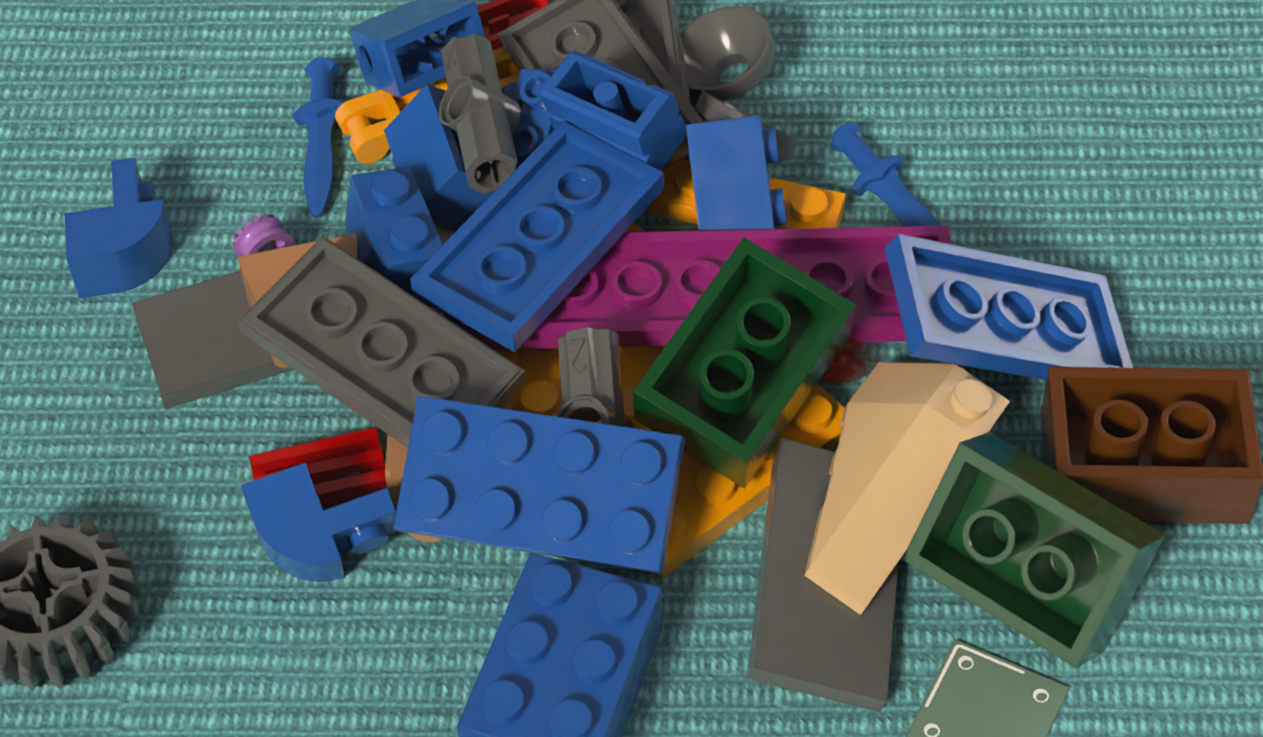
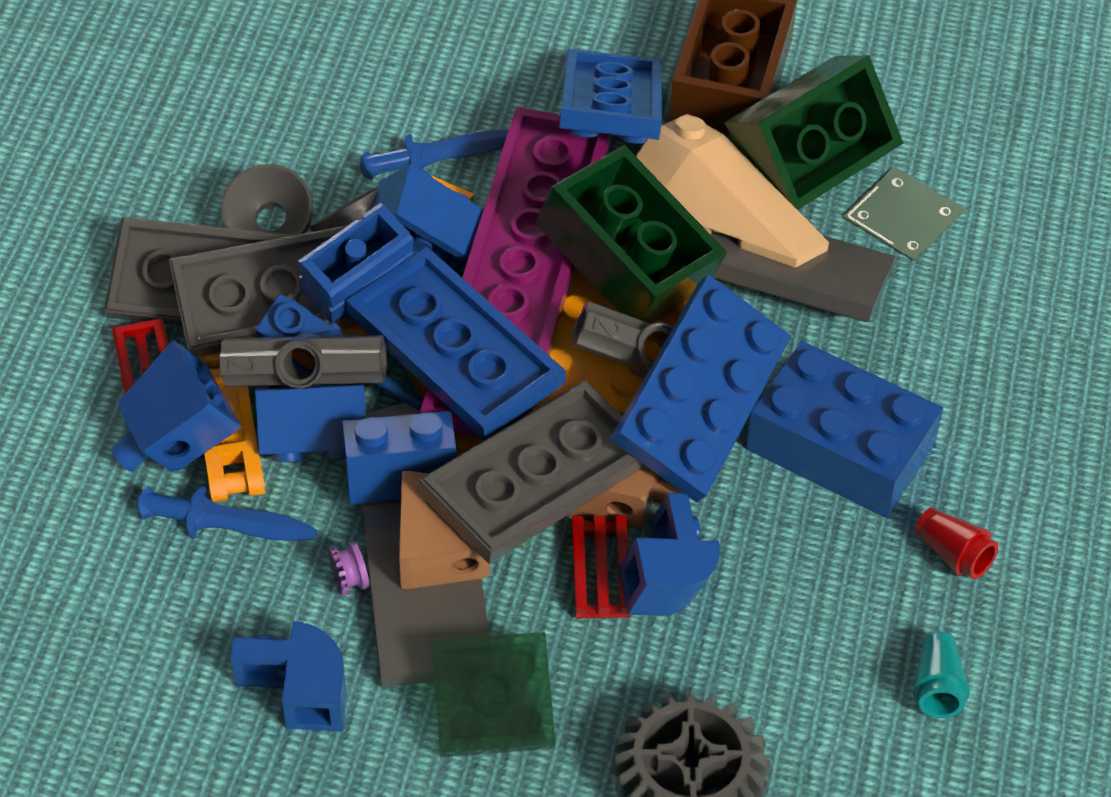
camera: 80 degrees left, 0 degrees up
none -> clear green plate [431,632,556,758]

